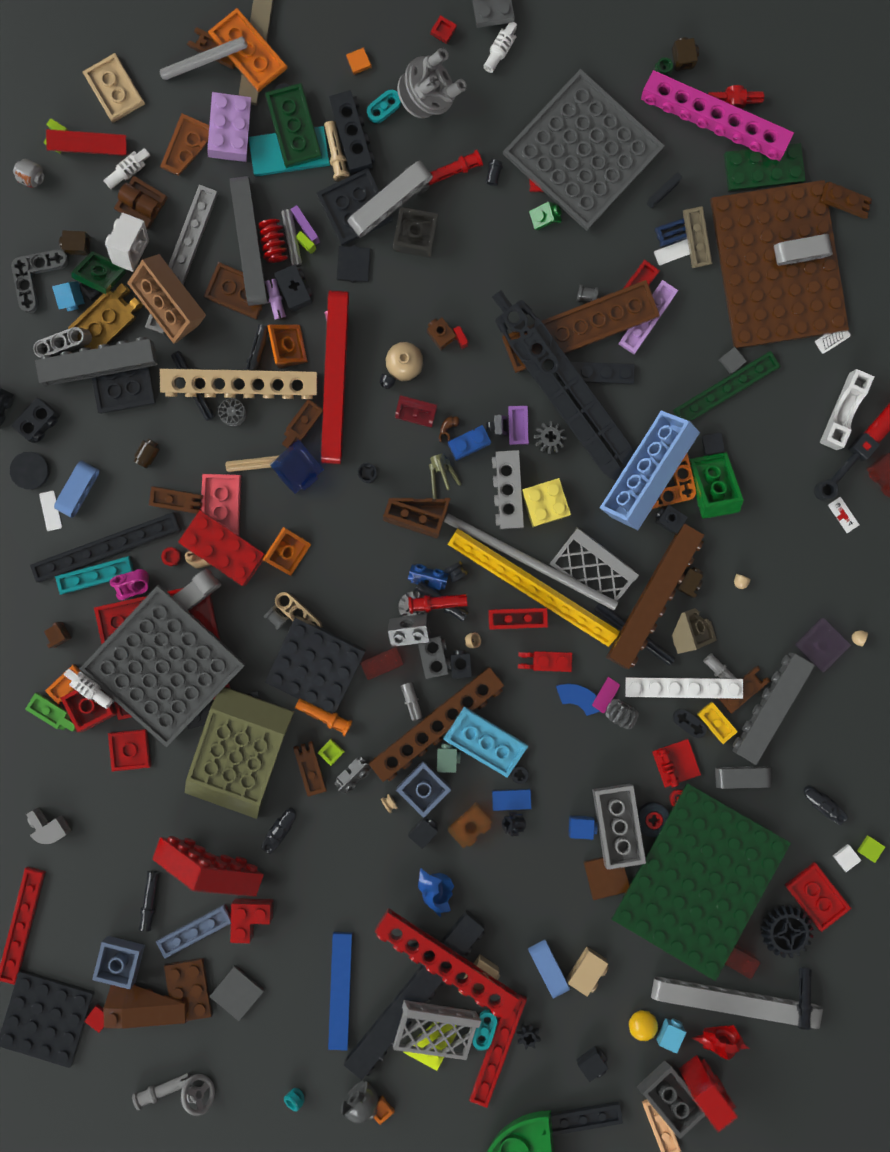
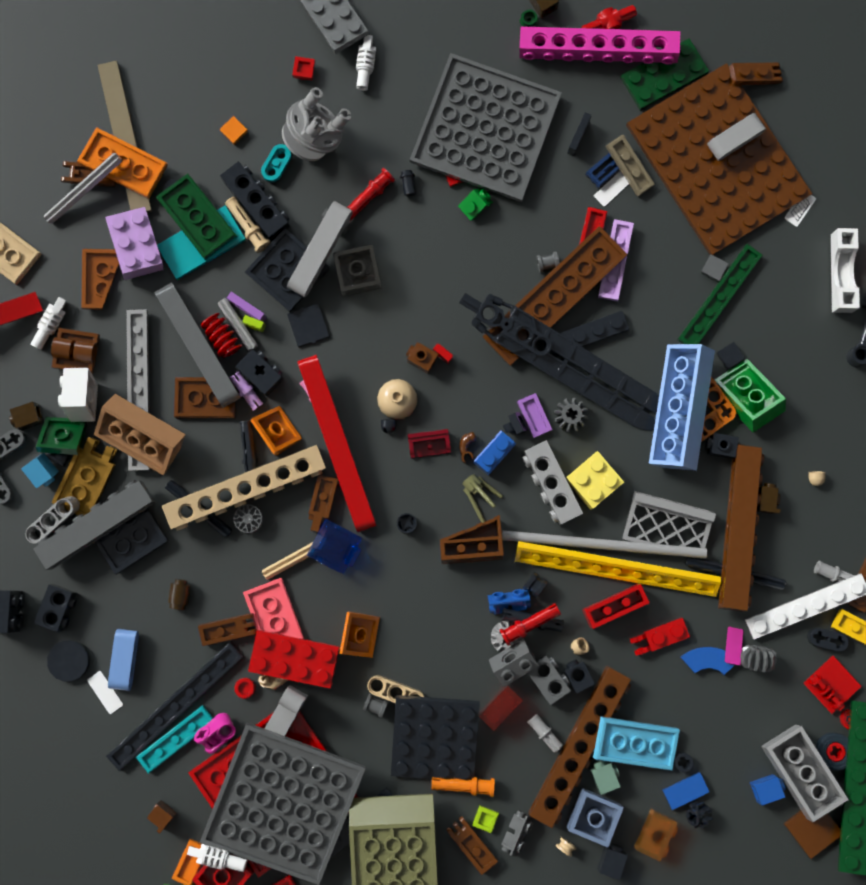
camera: 25 degrees left, 5 degrees down
dark tan slope [672,608,717,654] -> none

